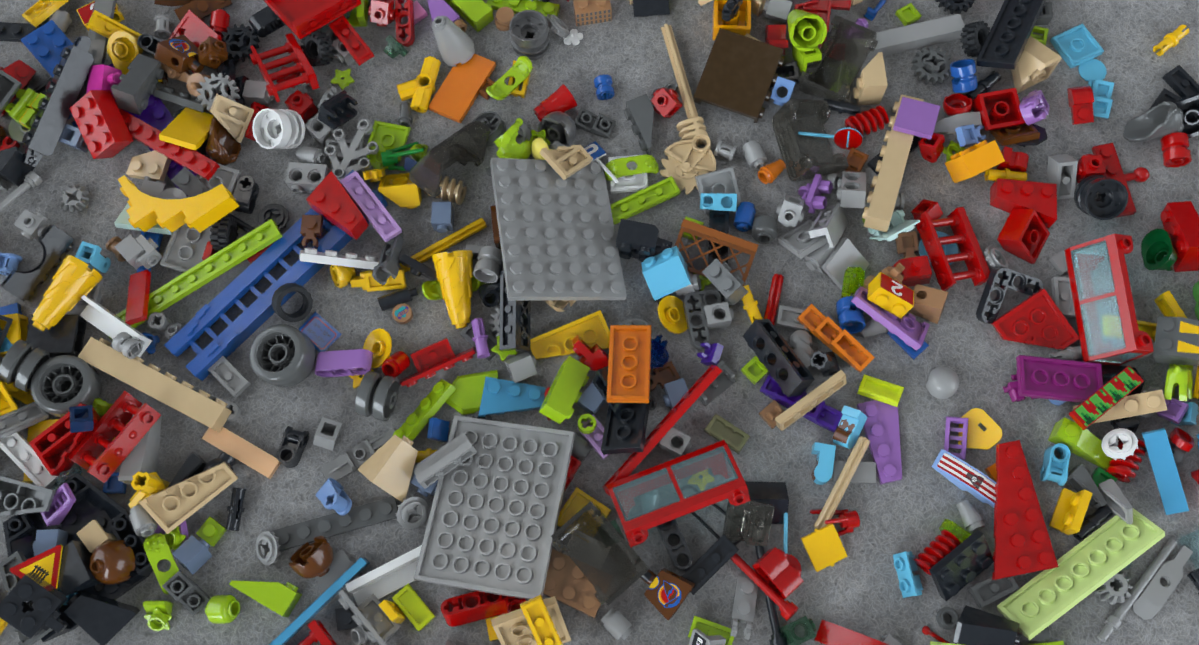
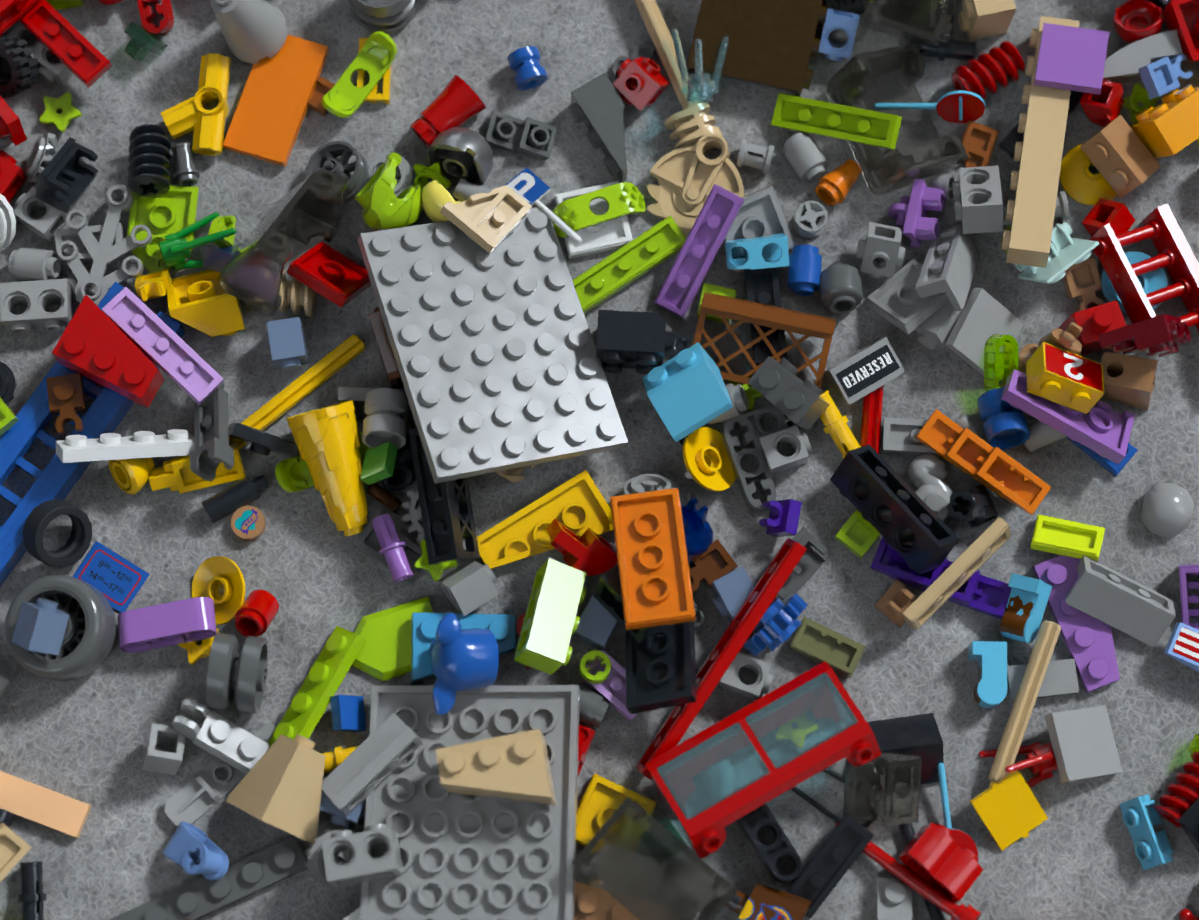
camera: 15 degrees left, 5 degrees up
black piece [276,426,309,468] -> none
red bracket [400,337,476,387] -> none
none -> sand blue brick [12,598,69,655]
none -> black piece [127,124,171,198]
none -> light grey hinge [171,698,270,775]
none -> red tile [286,242,371,308]
none -> light grey brick [321,824,403,888]
none -> bright green tile [360,441,398,485]
none -> reddish brown piece [363,483,405,516]
none -> blue piece [429,612,499,715]
none -> tan wedge [435,728,557,806]
none -> medium lavender tile [654,184,745,318]
none -> clear light blue plant [672,29,729,103]
none -> blue gear [743,593,807,656]
none -> lime plate [771,93,902,150]
none -> light grey wheel [793,200,828,239]
none -> panel [824,337,905,404]
none -> light grey tile [1045,705,1123,783]
none -> yellow dish [1059,144,1117,206]
none -> light grey panel [1065,555,1176,647]
none -> medium nougat brick [1080,115,1161,199]
none -> dark red plate [1098,314,1191,358]

